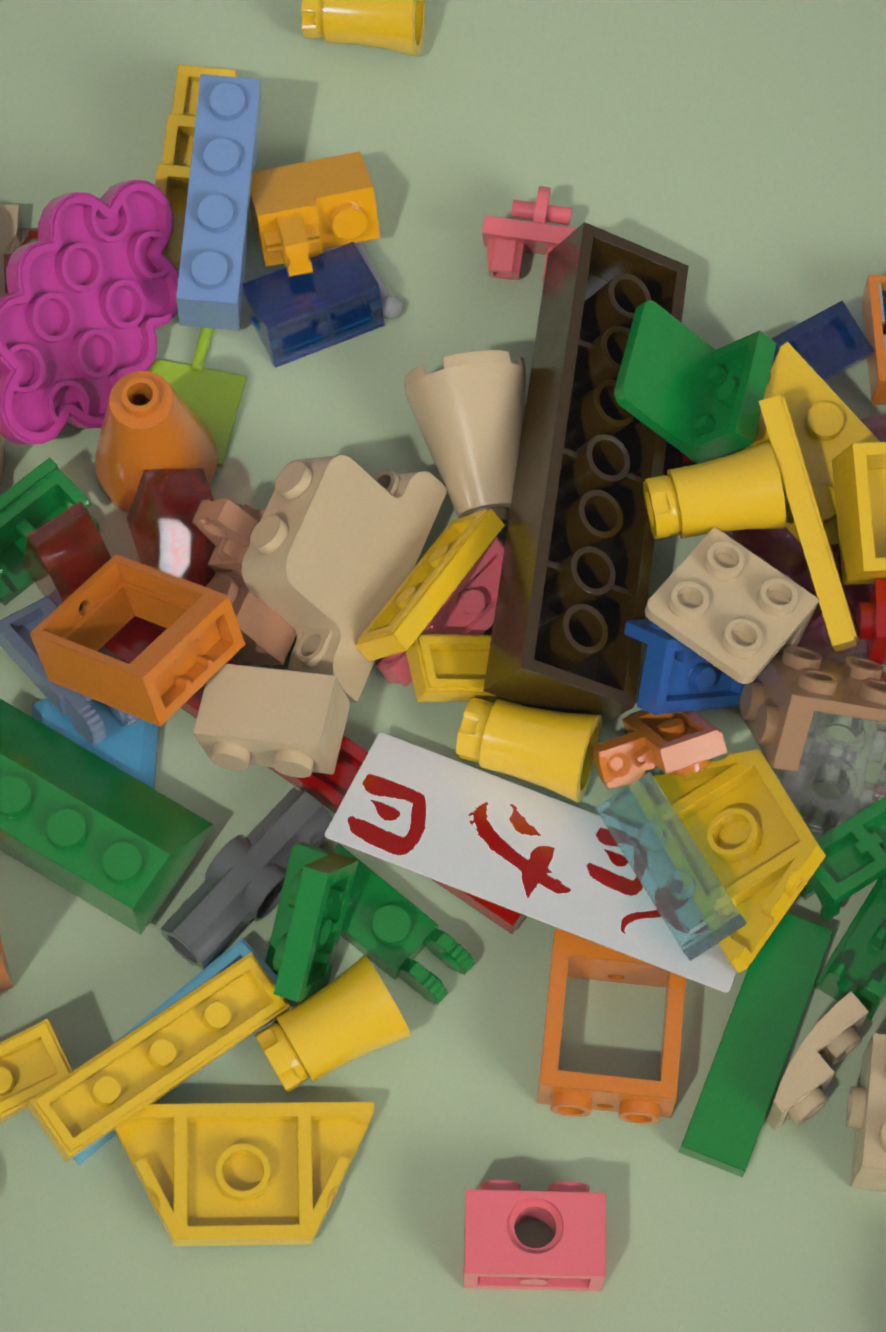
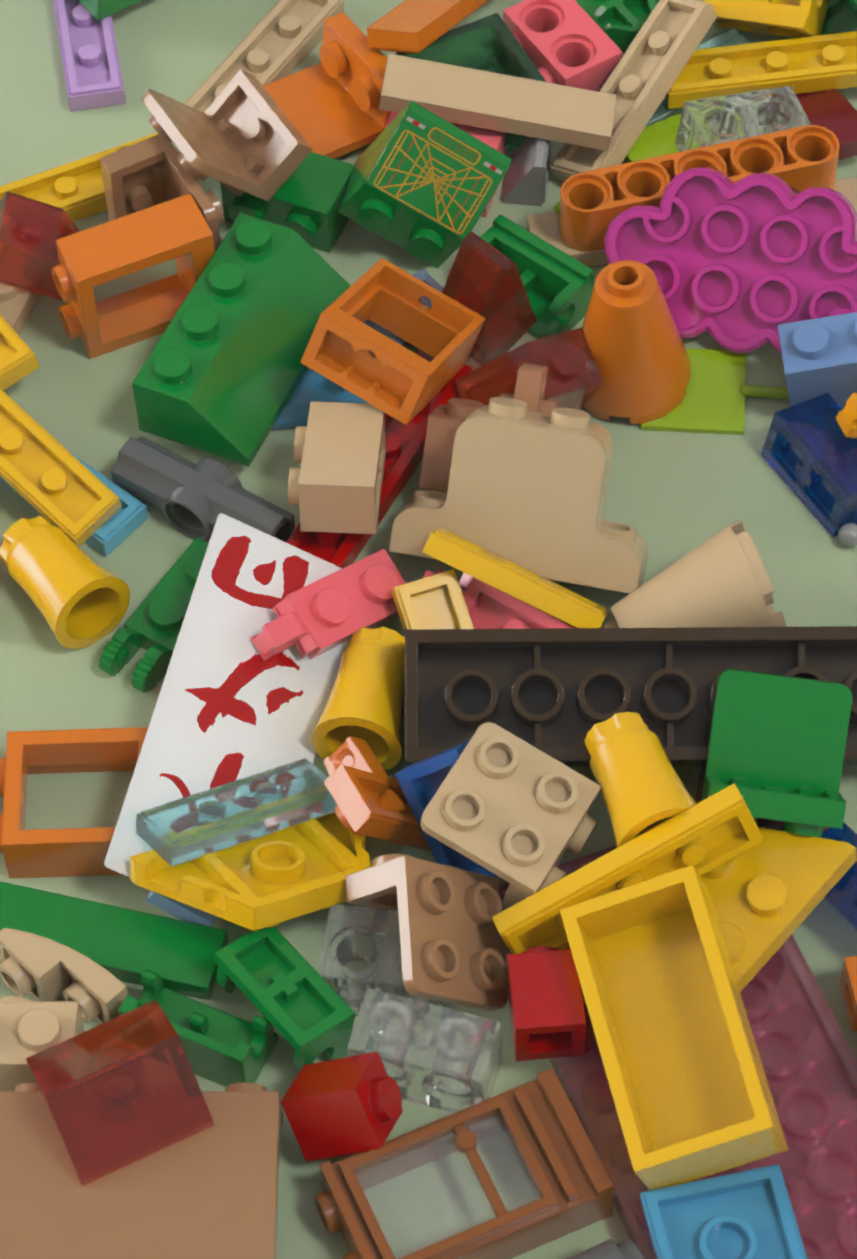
camera: 85 degrees right, 10 degrees down
green bracket [265,842,358,1003] -> none
none -> coral hinge [250,548,406,661]

